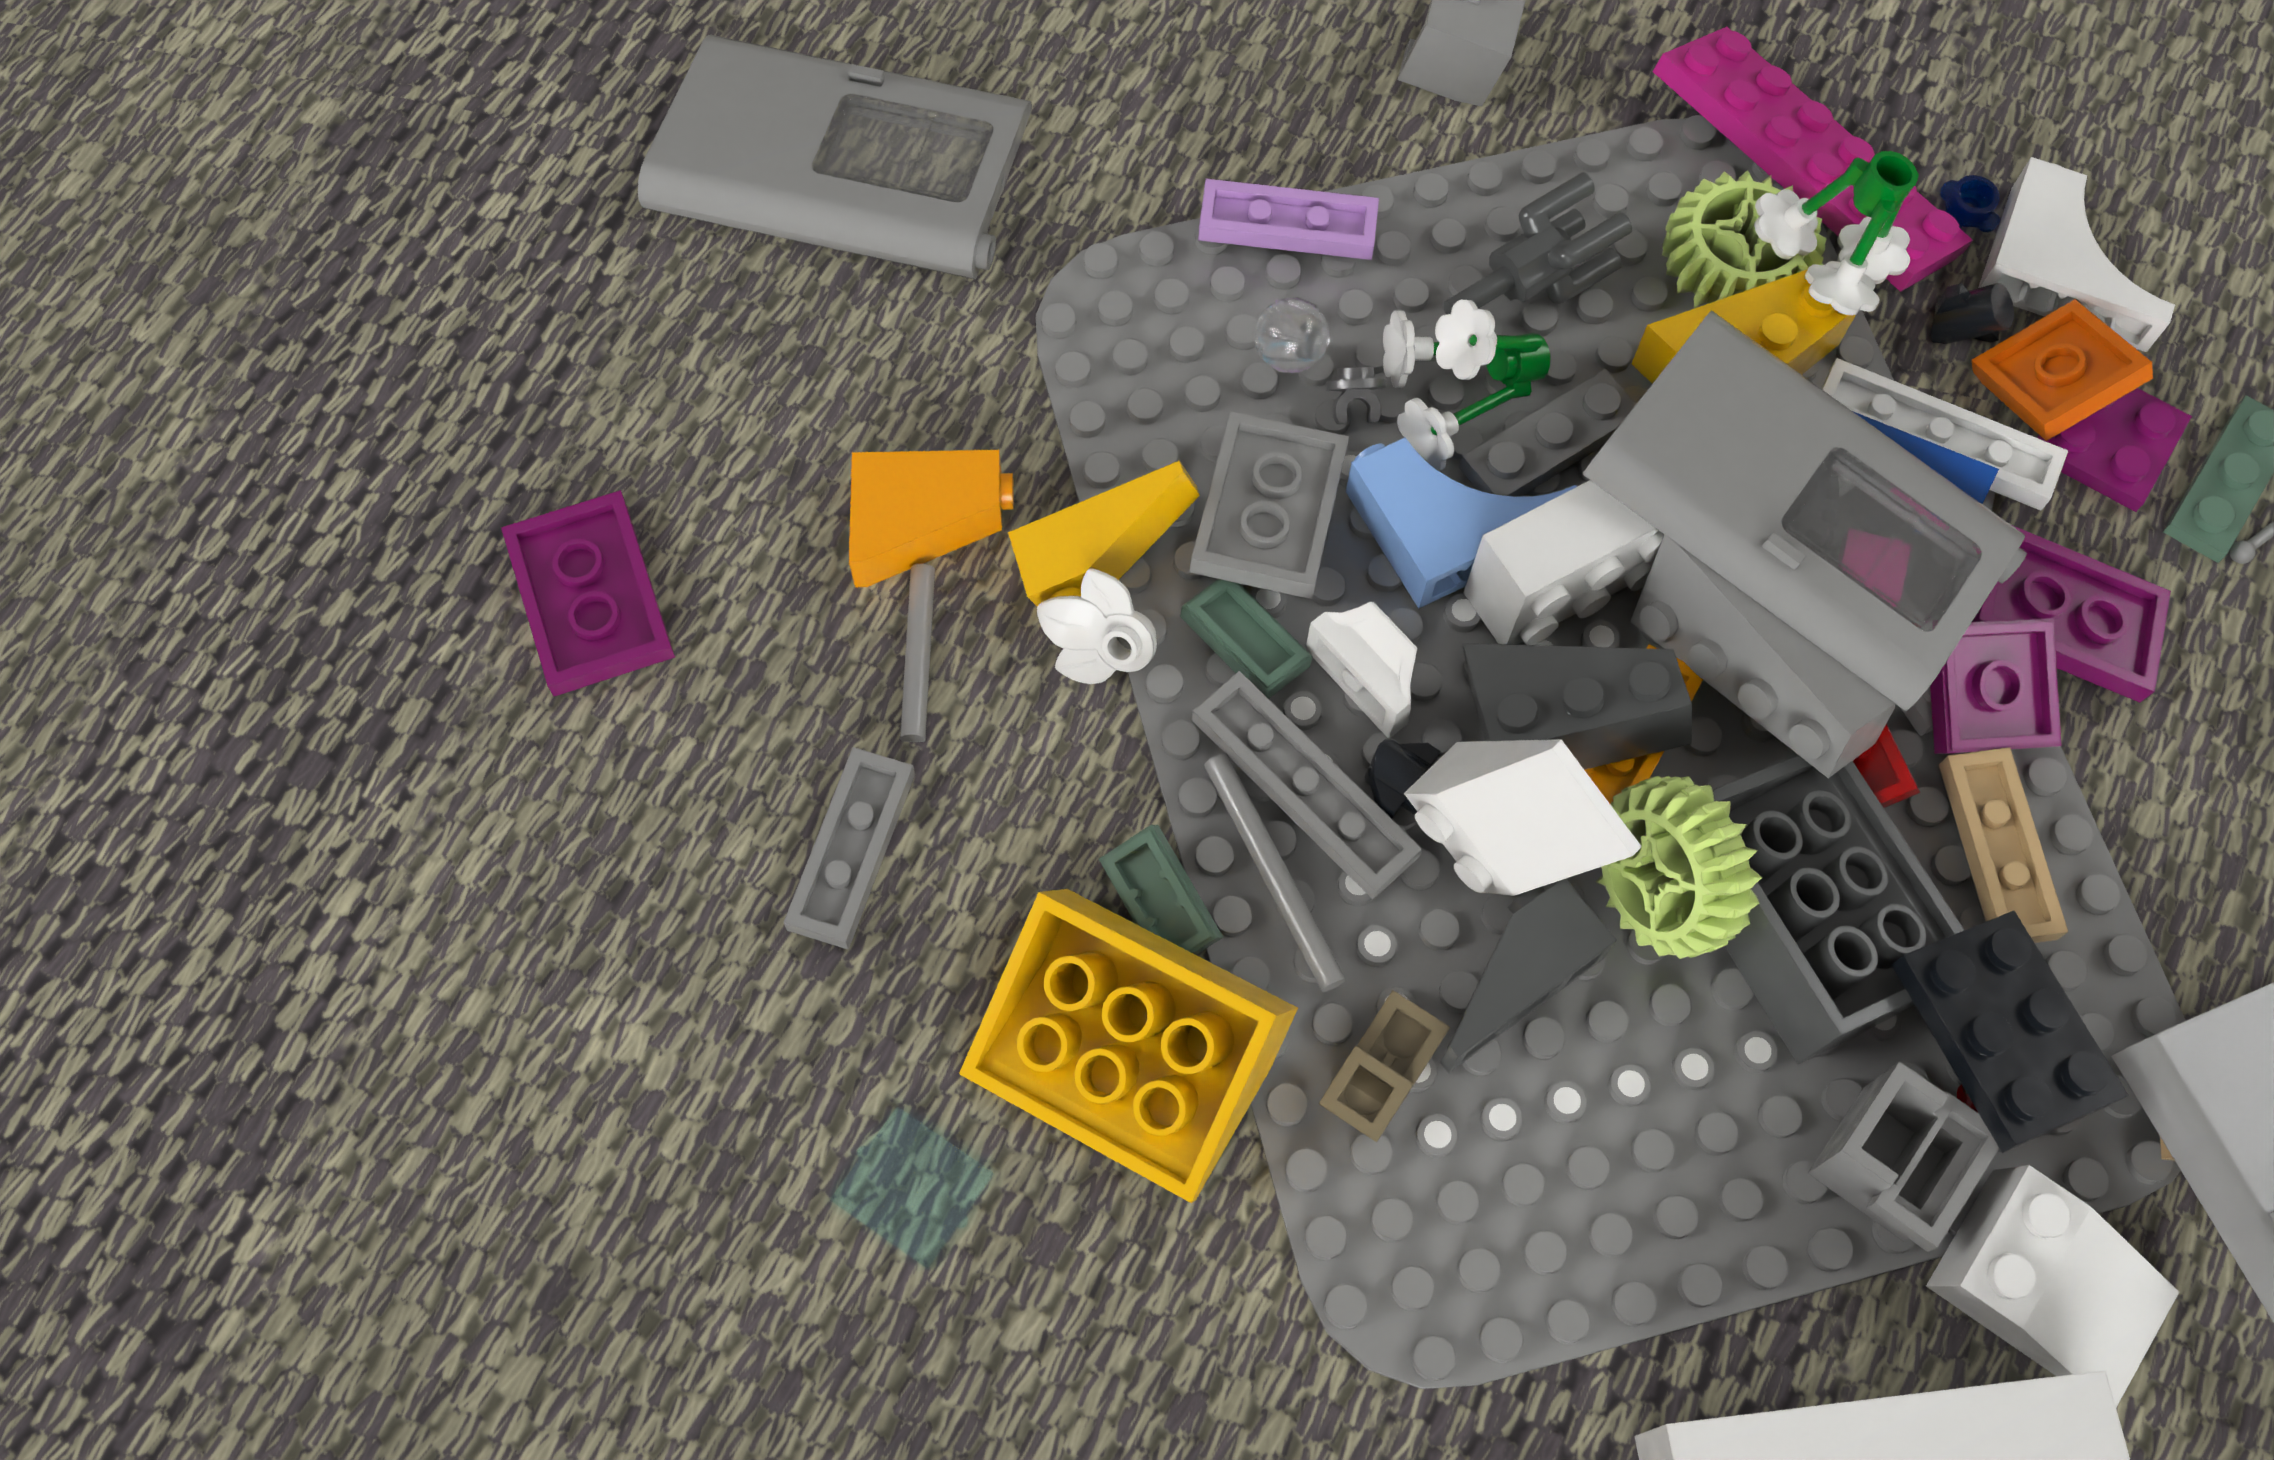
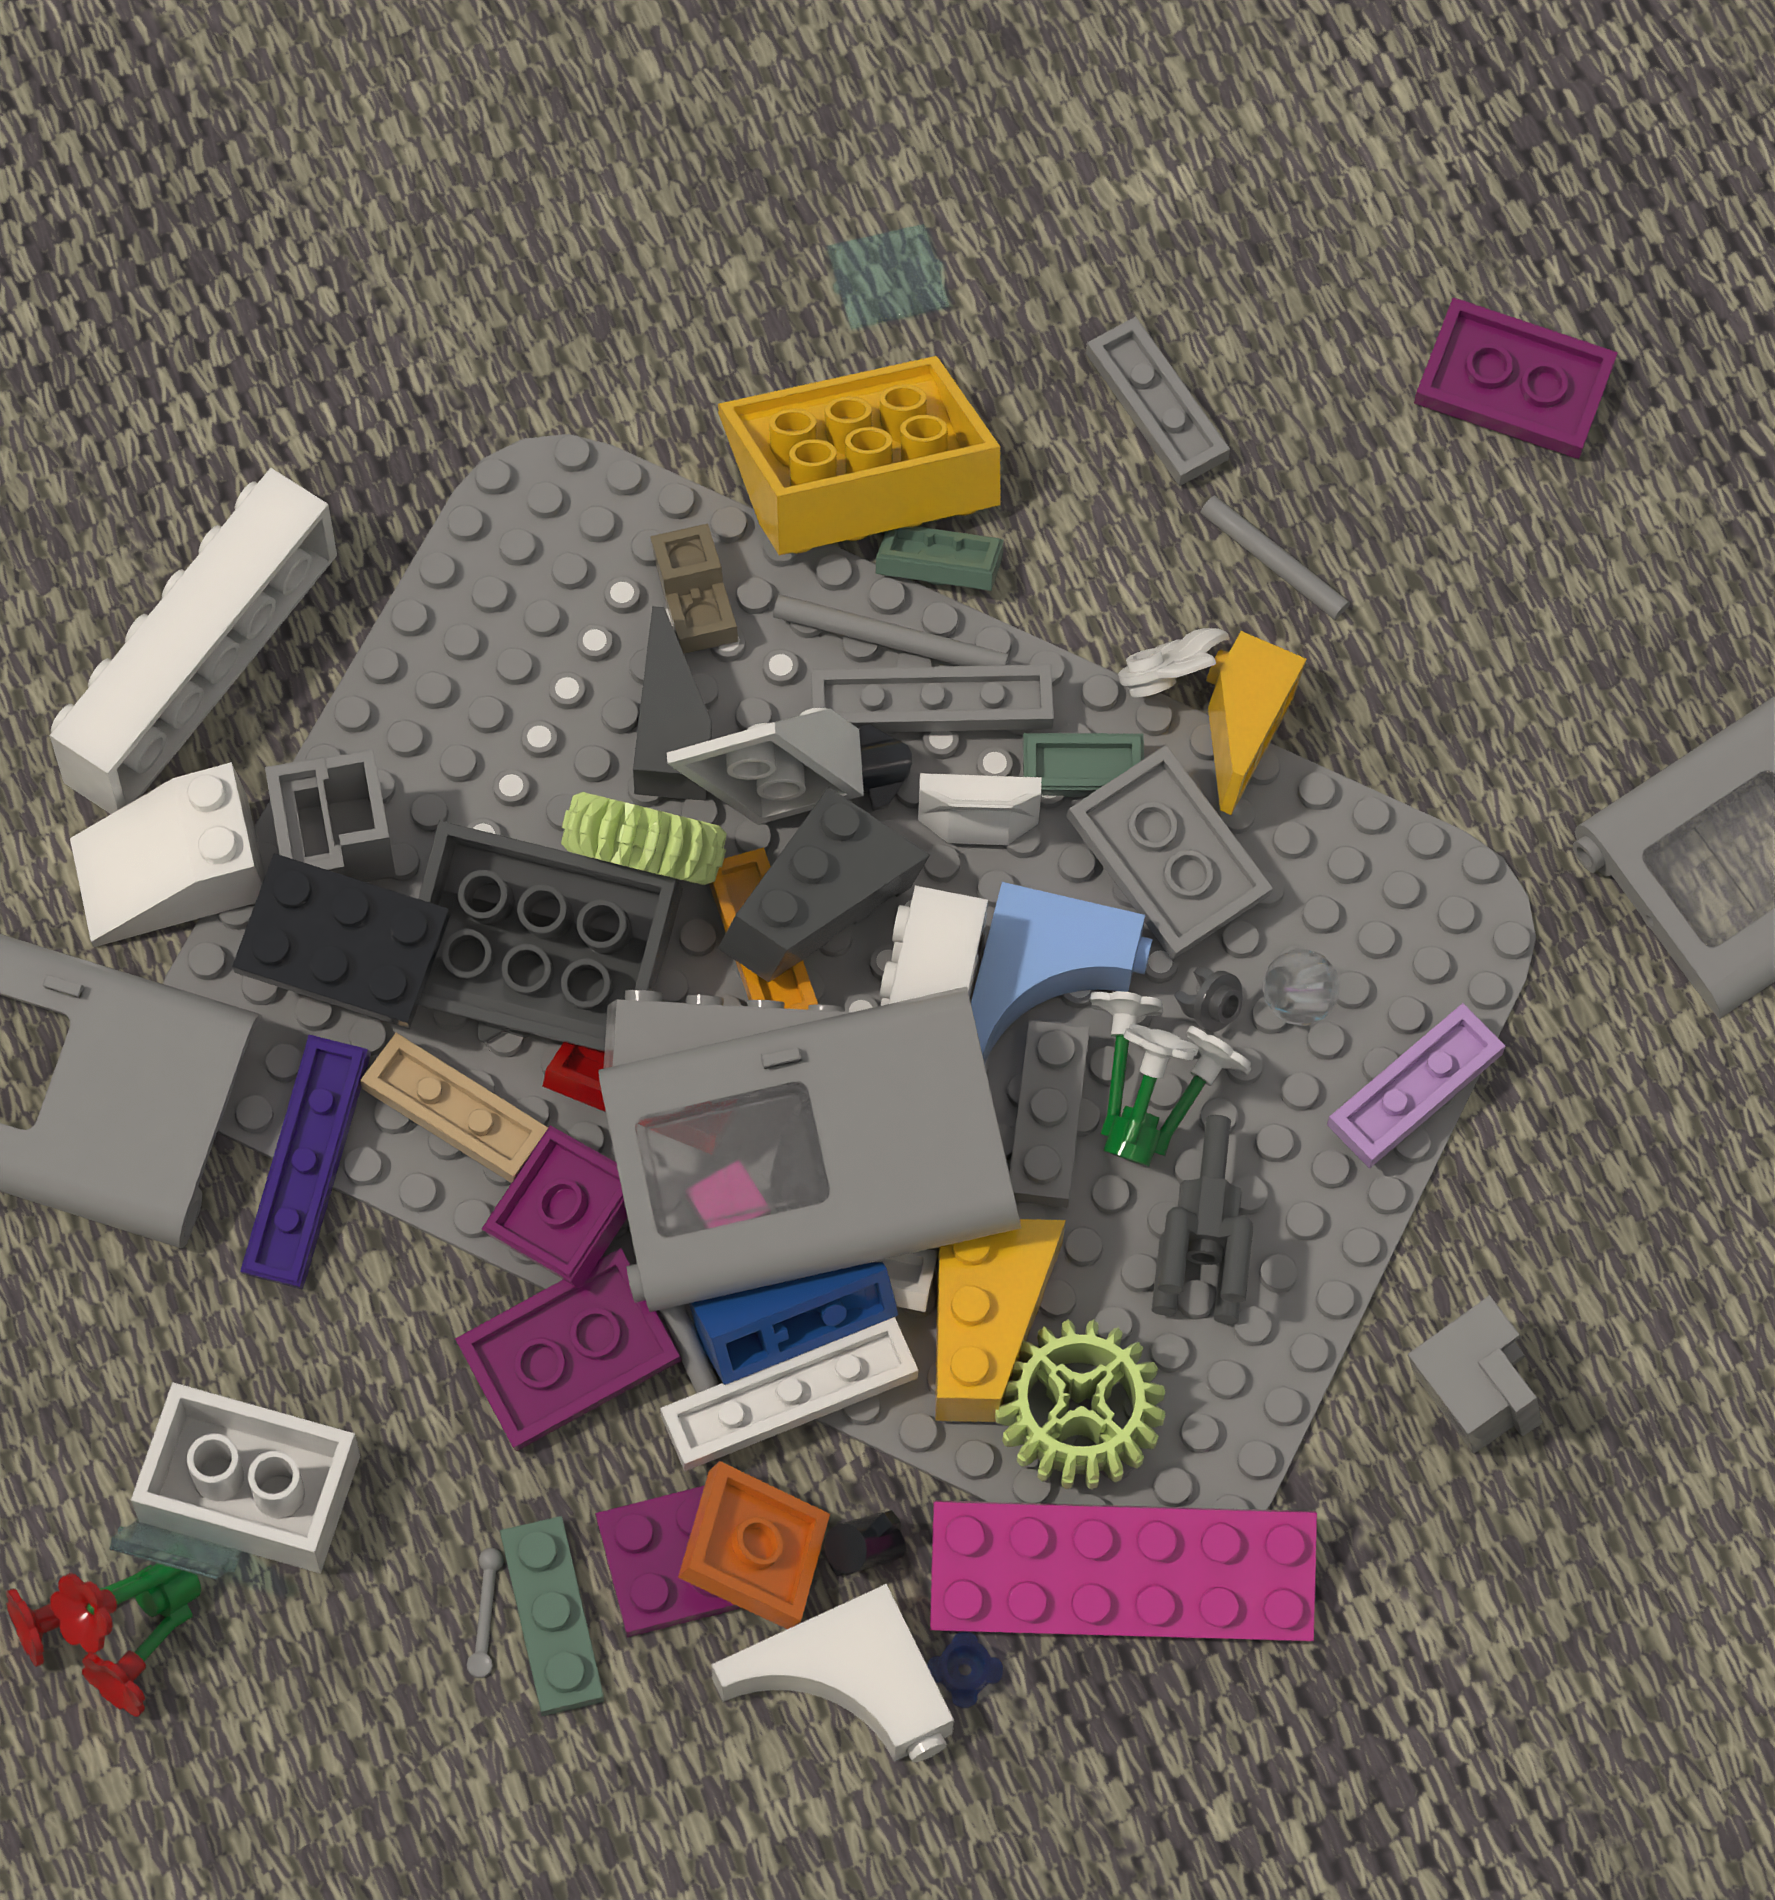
camera: 130 degrees right, 0 degrees up
light orange slope [849,450,1014,587] -> none
white plant [1754,151,1919,315] -> none
none -> dark purple tile [240,1035,371,1290]

